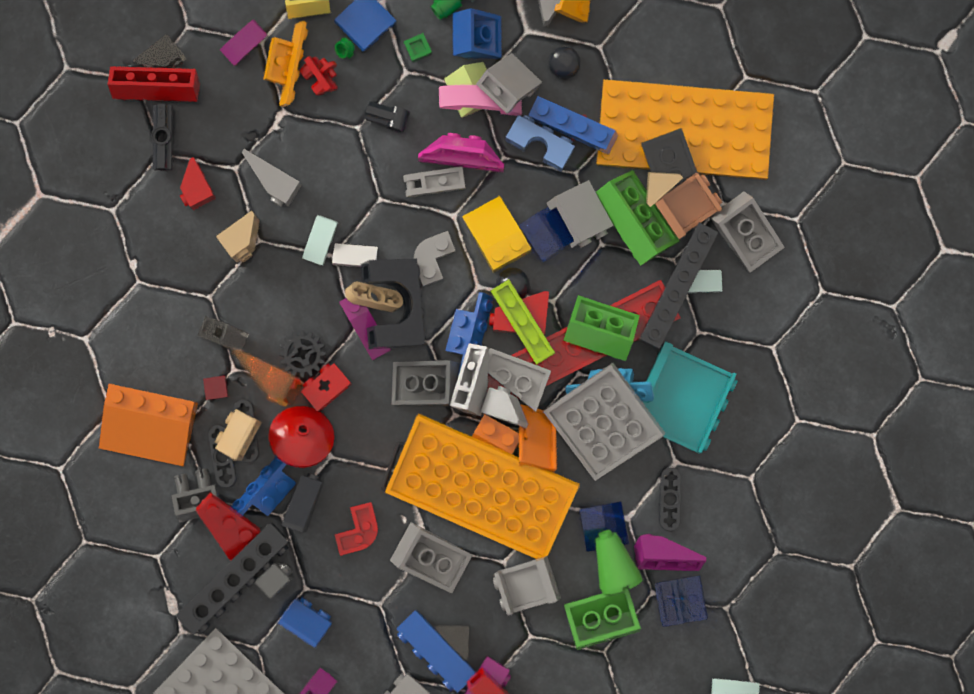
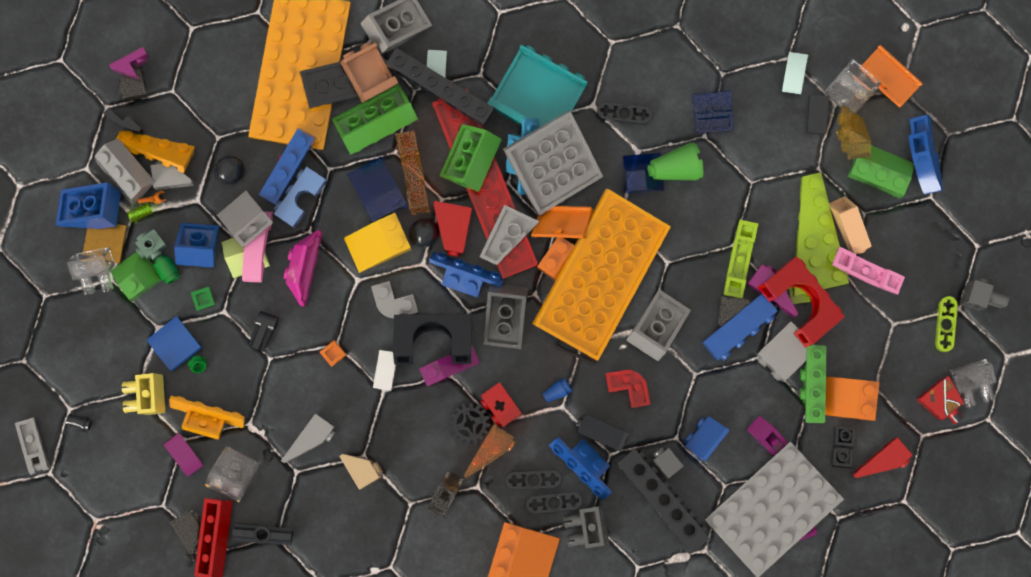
camera: 85 degrees left, 0 degrees up
red slope [180,157,216,210] -> none
red wing [196,493,261,561] -> none
dark red tile [203,376,228,400] -> none
tan slope [215,409,262,461] -> none
red dish [269,406,334,468] -> none
red hips [299,56,338,96] -> none
light aqua slope [302,215,338,265] -> none
tan beam [345,282,403,312] -> none
light grey plate [403,167,465,198] -> none
light grey slope [450,343,489,416] -> none
slope [481,386,528,428] -> none
lime tile [491,279,555,365] -> none
light grey panel [493,556,561,616] -> none
light grey panel [547,180,614,248] -> none
bright green slope [564,586,640,650] -> none
magenta slope [634,534,706,571] -> none
tan slope [646,172,683,207] -> none
none -> clear slope [205,446,260,503]
none -> orange tile [320,340,346,367]
none -> clear orange arch [395,130,431,215]
none -> blue cone [542,378,572,403]
none -> lime slope [723,220,758,299]

